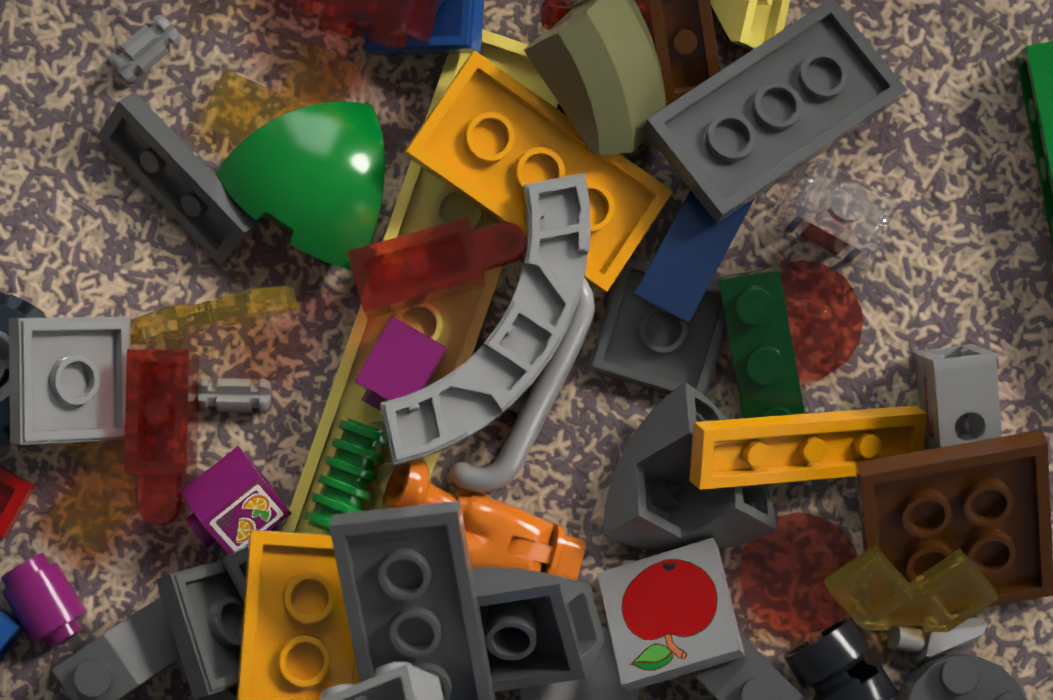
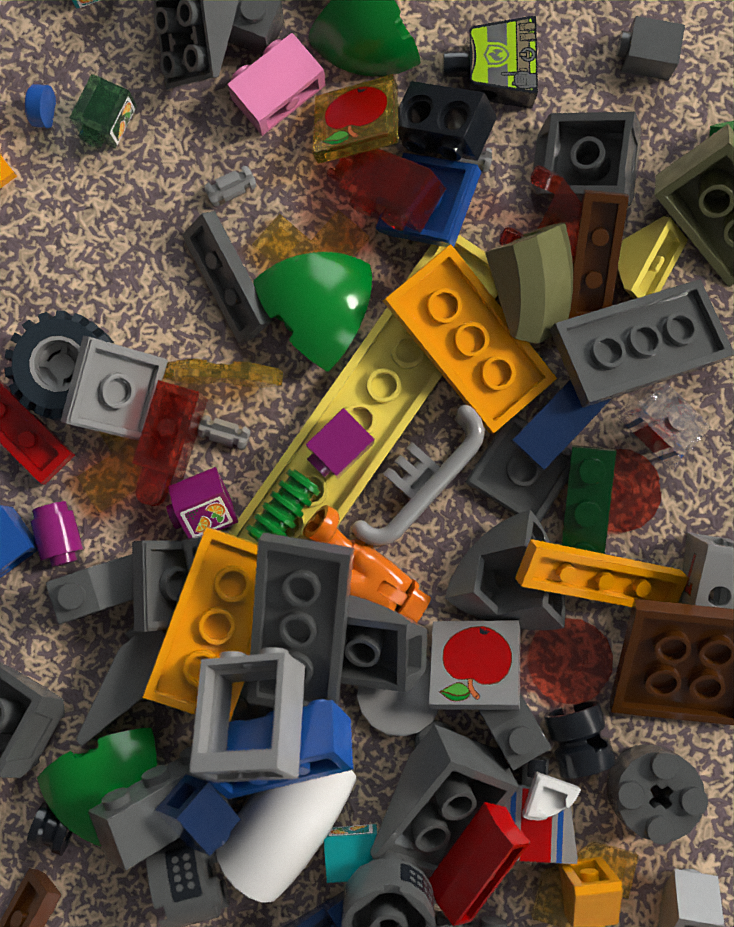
camera: 20 degrees right, 0 degrees up
clear red brick [347,217,525,319] -> none
light grey tile [380,173,591,467] -> none
clear yellow tile [824,545,999,633] -> none
light grey bar [887,618,987,664] -> none

